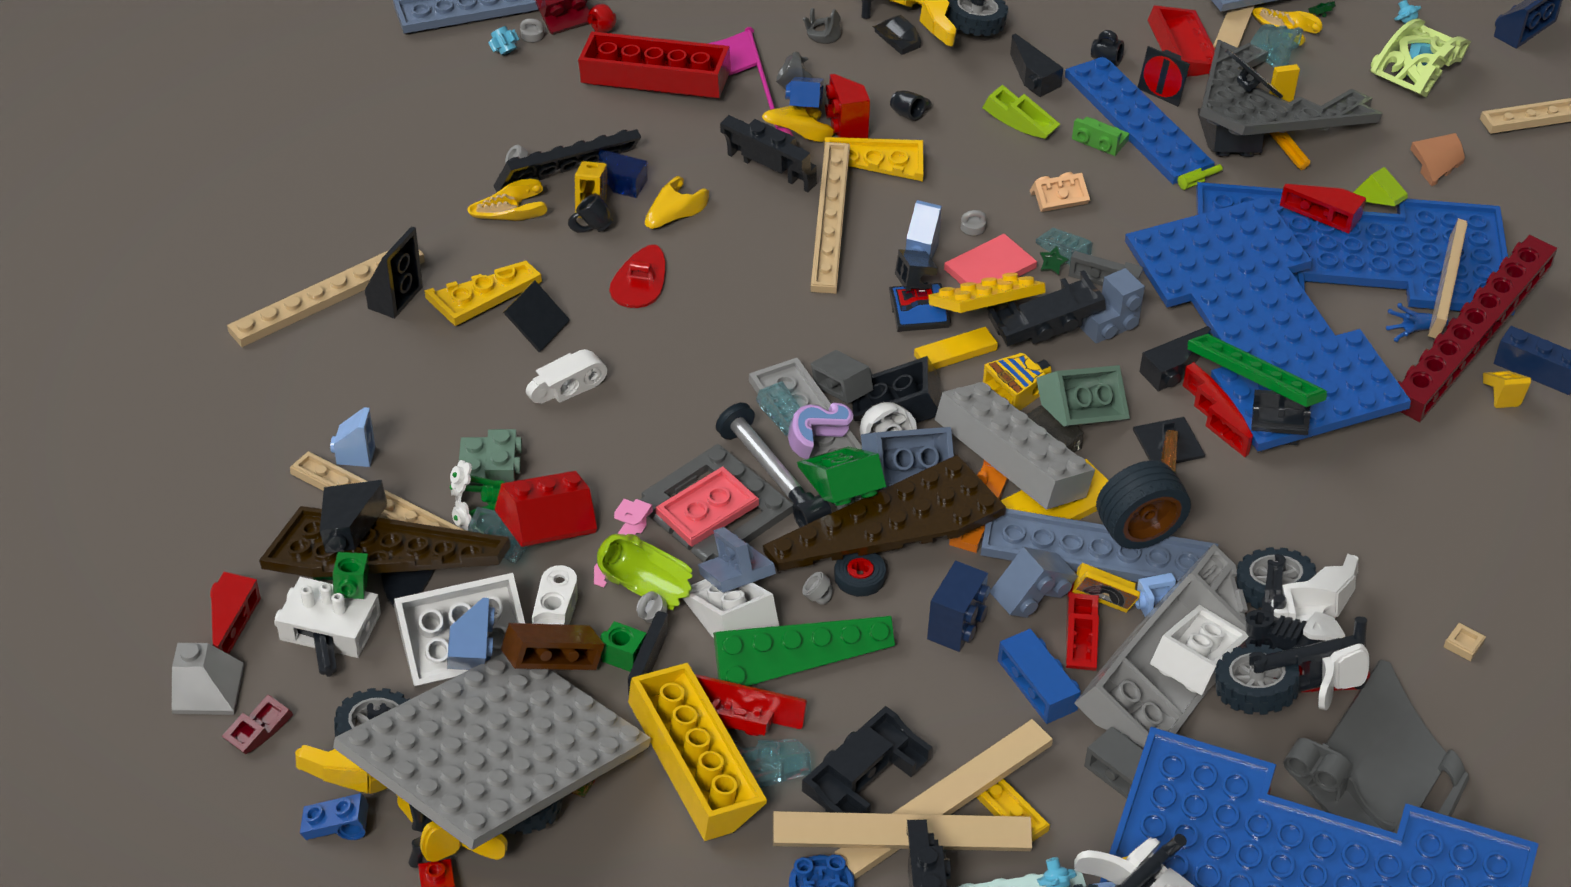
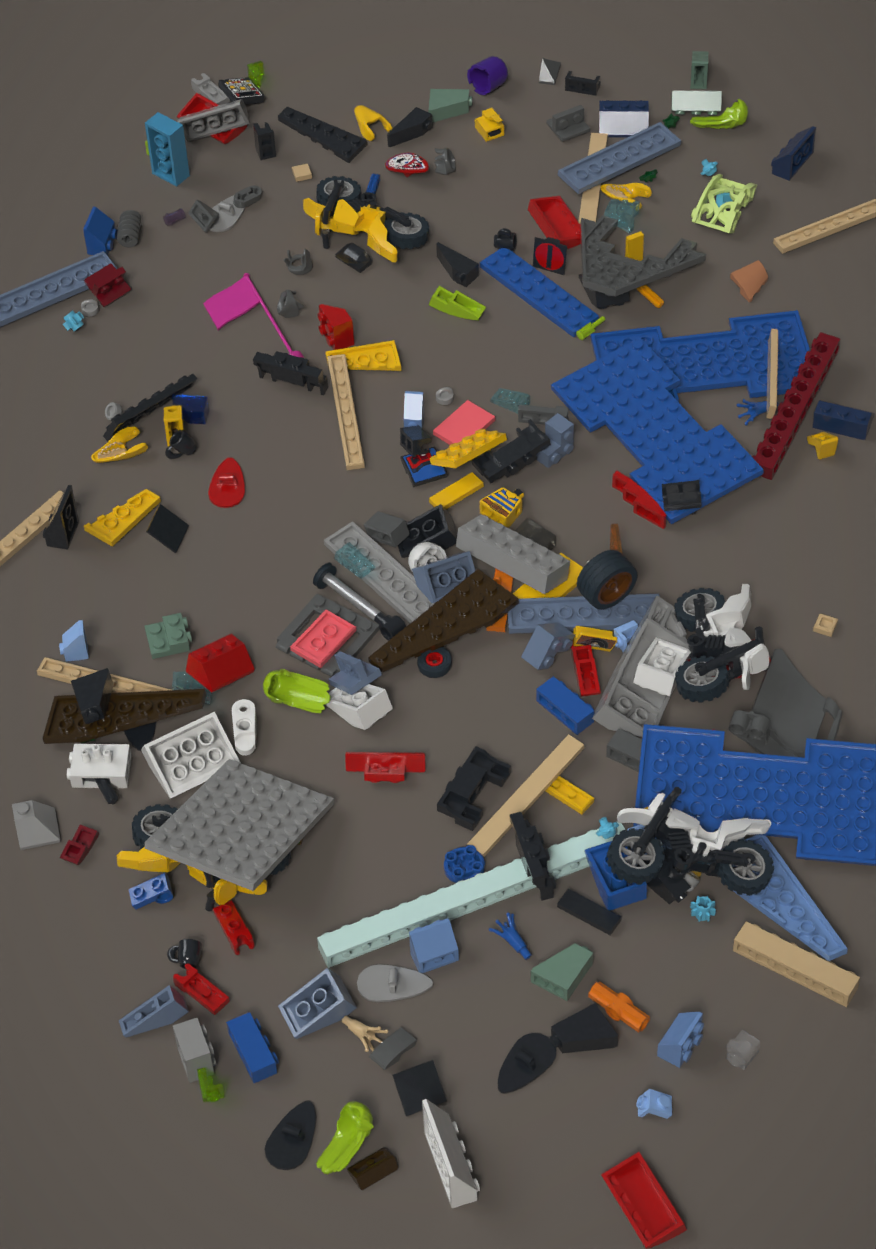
camera: 10 degrees left, 5 degrees up
red slope [210,572,261,654] -> none
green brick [333,552,368,599] -> none
medium blue slope [447,598,495,670] -> none
plant [449,460,506,531] -> none
reddish brown brick [501,623,604,670] -> none
white piece [526,349,607,404] -> none
red brick [578,31,731,98] -> none
red piece [587,4,617,33] -> none
bright pink piece [594,499,653,588] -> none
green brick [600,621,647,672] -> none
black tile [628,611,668,695] -> none
yellow slope [628,663,767,841] -> none
light grey tile [637,591,667,623] -> none
yellow animal [645,176,709,229] -> none
green wing [713,616,895,686] -> none
clear light blue slope [733,739,811,788] -> none
yellow animal [762,106,833,142] -> none
tan tile [773,811,1032,851] -> none
blue brick [785,77,824,108] -> none
lavender animal [788,403,853,459] -> none
green slope [797,446,886,506] -> none
light grey tile [802,572,832,605] -> none
black piece [890,90,932,121] -> none
dark blue brick [927,560,990,652] -> none
light nougat bracket [1030,172,1090,212] -> none
sand green slope [1036,365,1130,426] -> none
dark green piece [1040,246,1069,276] -> none
bright green bracket [1072,116,1130,156] -> none
black piece [1133,417,1205,465] -> none
black slope [1139,326,1211,392] -> none
green tile [1187,334,1327,407] -> none
black shield [1225,49,1283,98] -> none
red slope [1280,184,1366,234] -> none
lime slope [1353,167,1408,206] -> none

